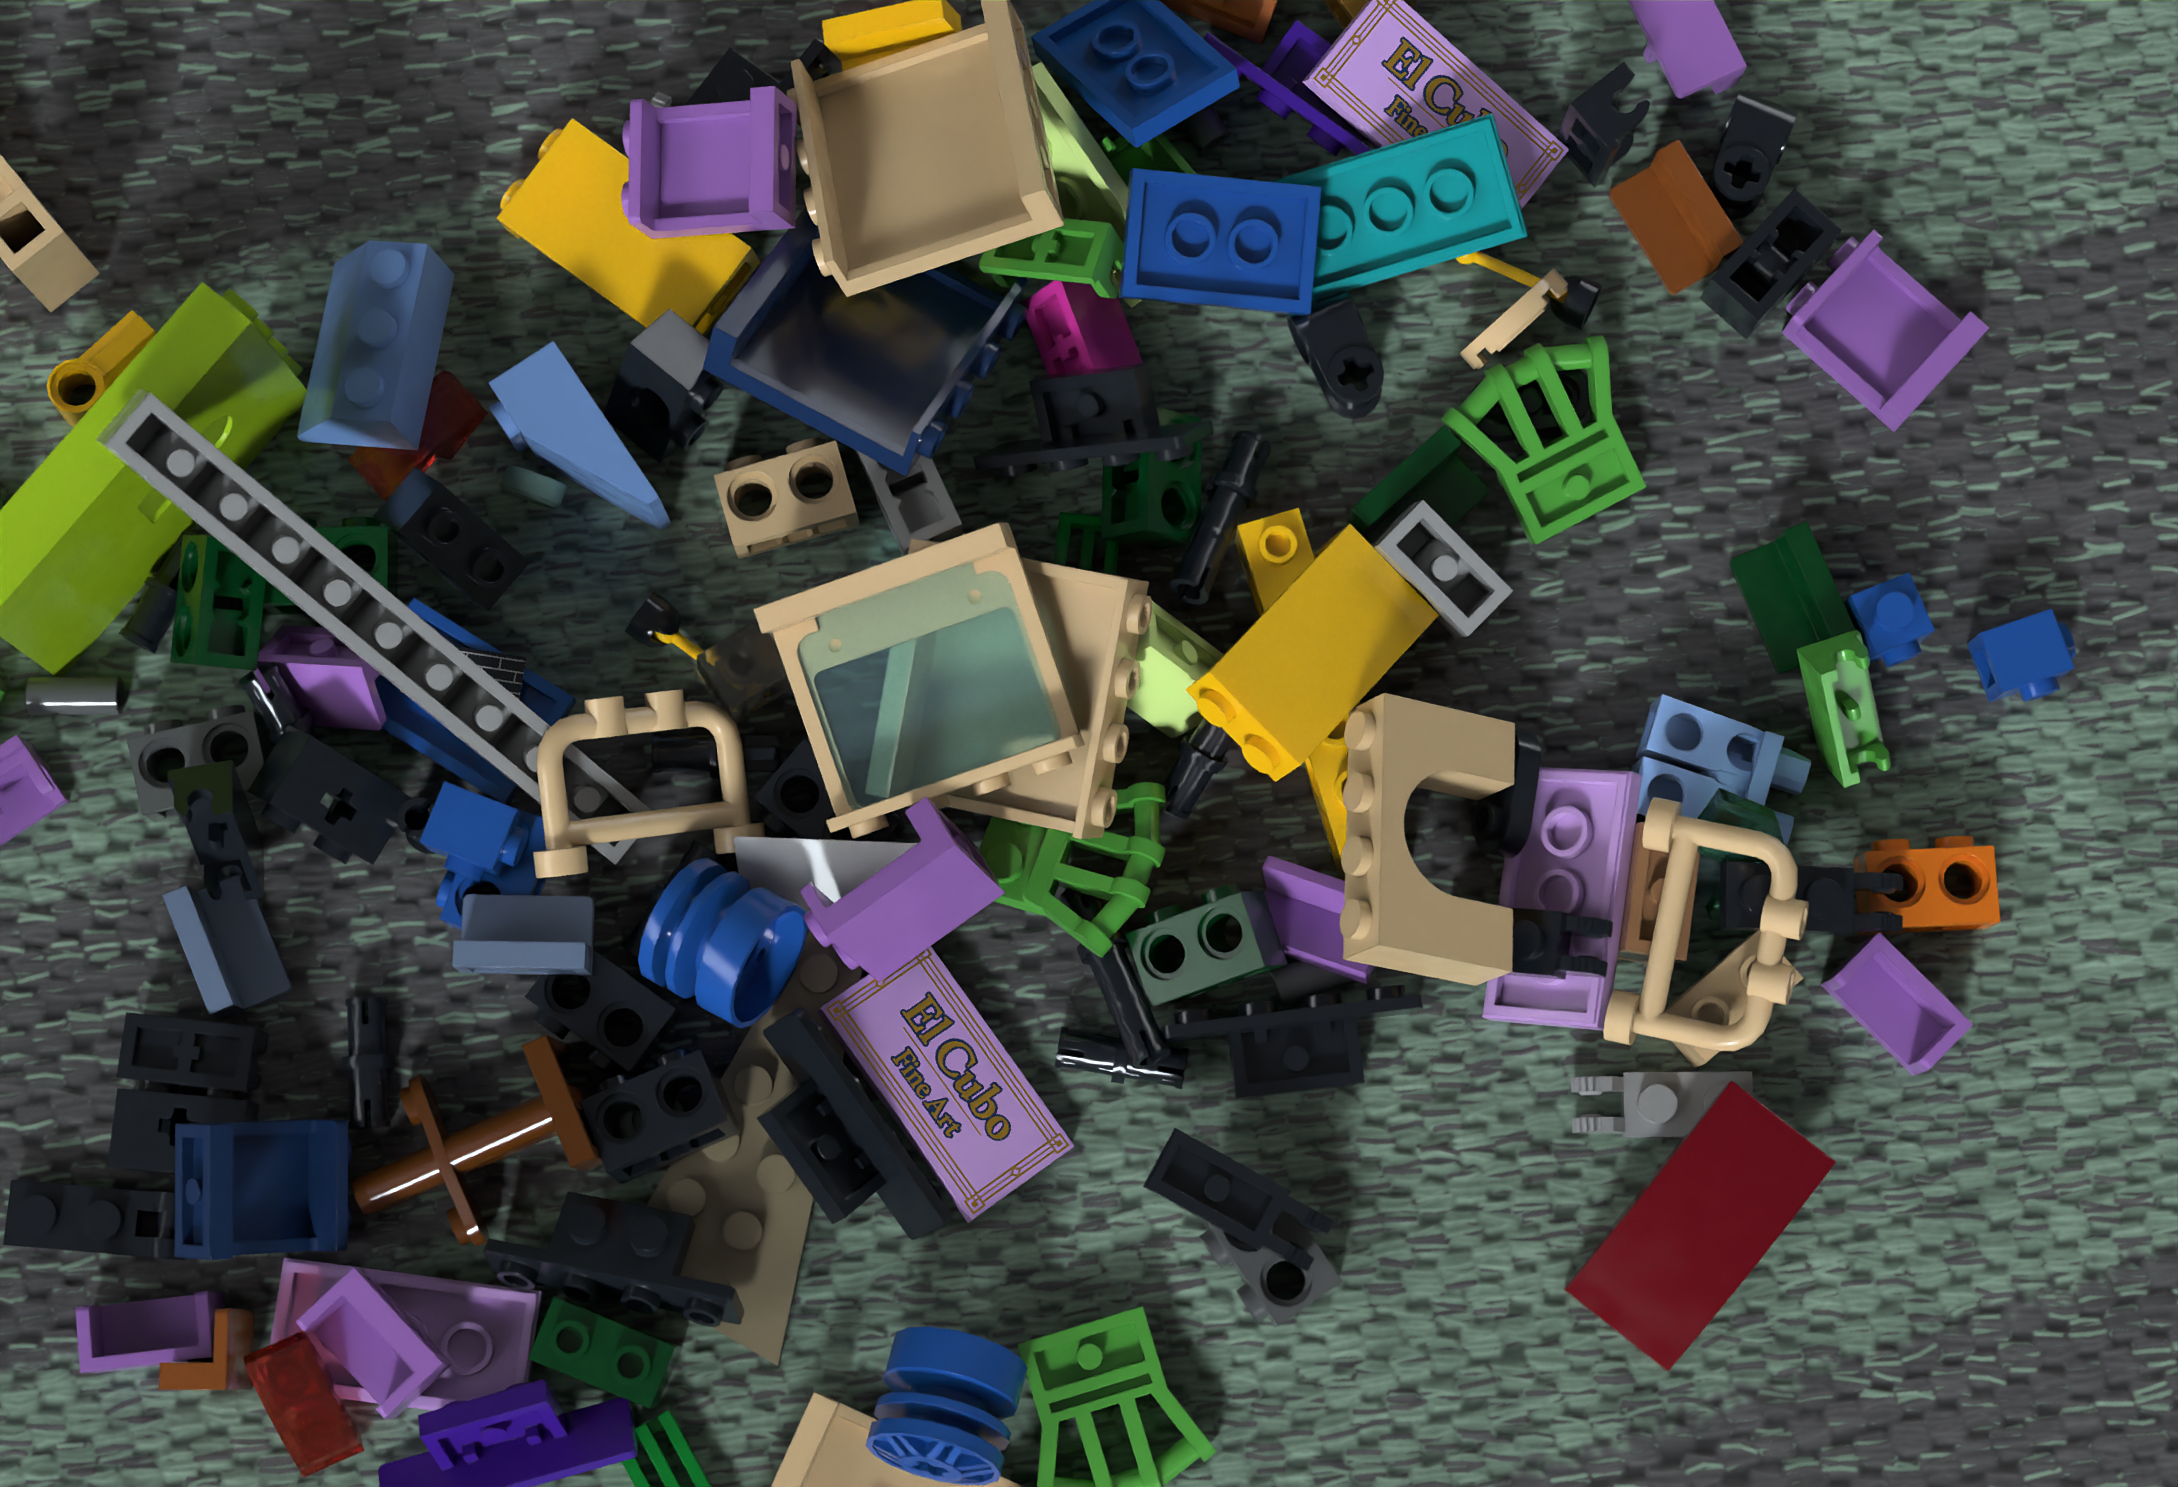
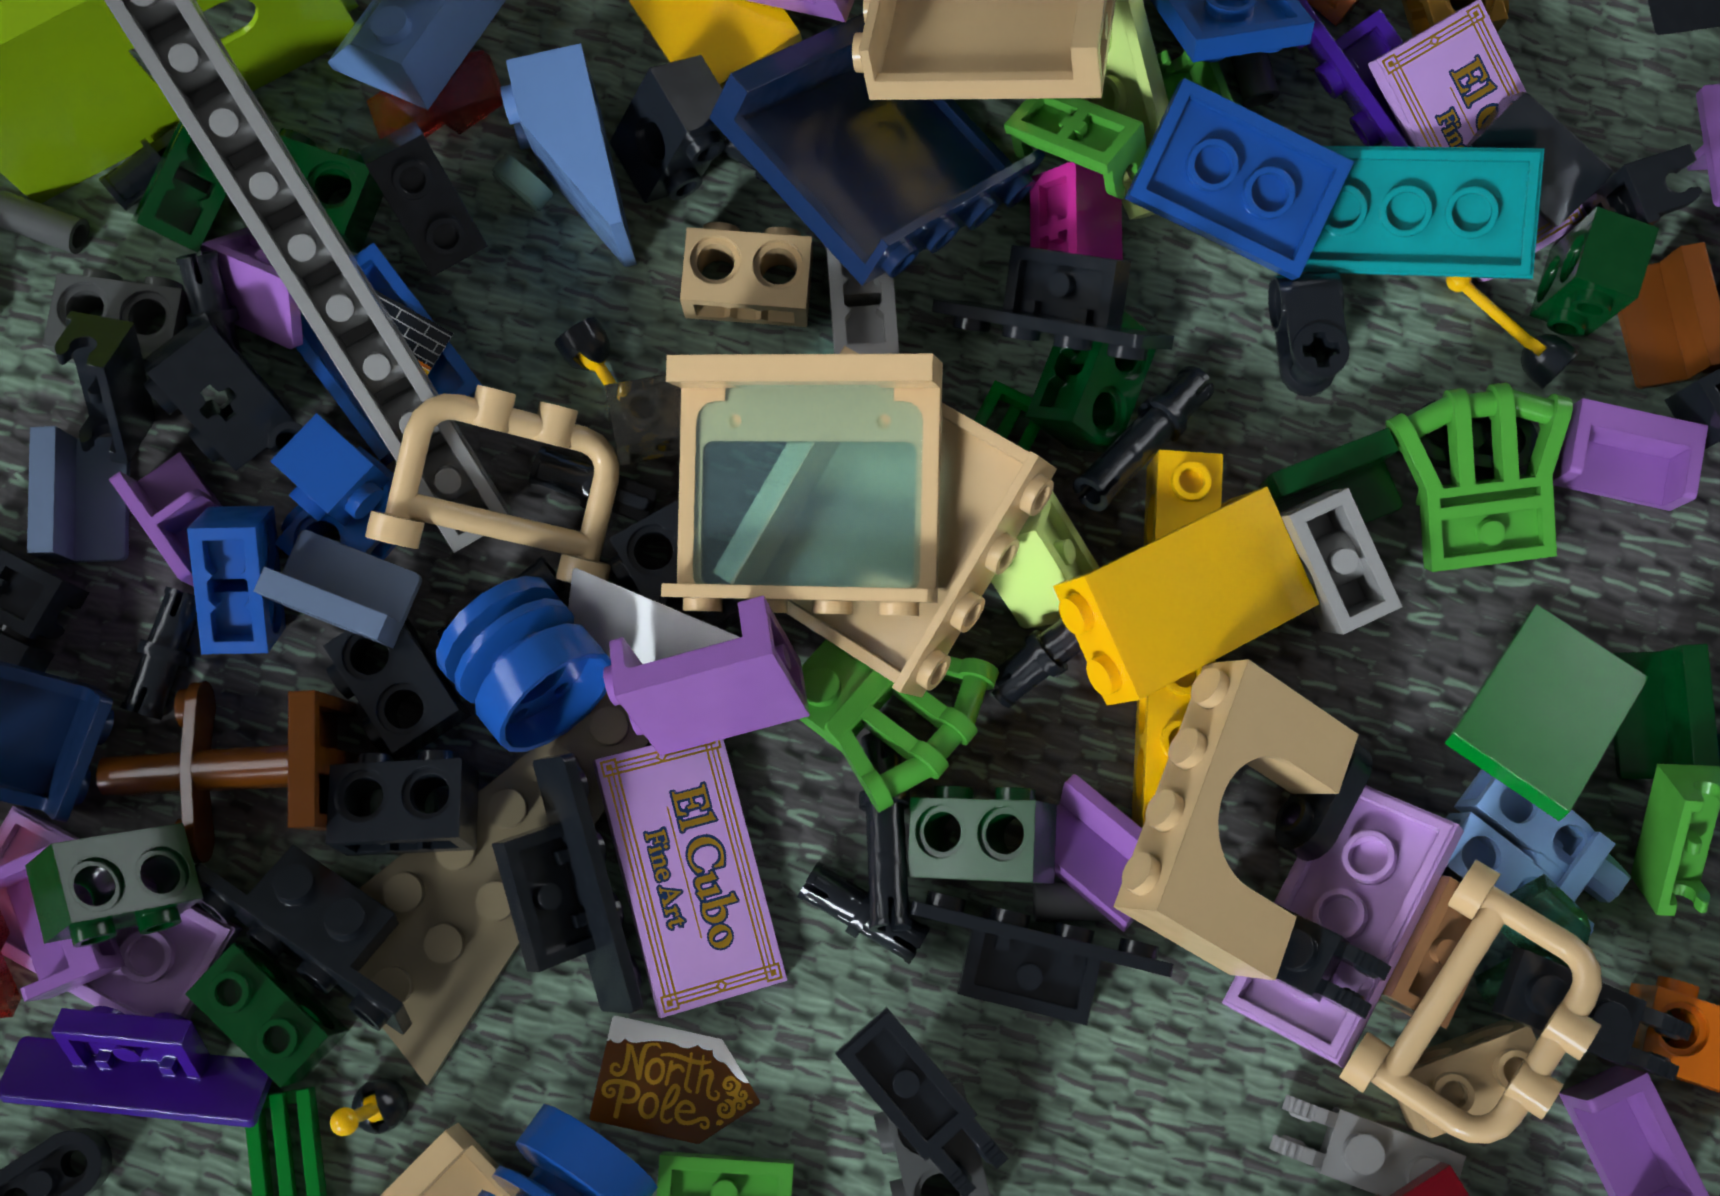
camera: 20 degrees right, 0 degrees up
tan tile [1459,268,1568,370] -> none
none -> dark green brick [25,823,203,948]
none -> medium lavender panel [109,452,222,587]
none -> blue brick [187,506,286,655]
none -> black hinge [330,1078,409,1136]
none -> sticker [589,1016,760,1144]
none -> green tile [1444,604,1649,821]
none -> black slope [1466,92,1613,227]
none -> dark green brick [1529,207,1659,337]
none -> medium lavender panel [1553,398,1708,511]

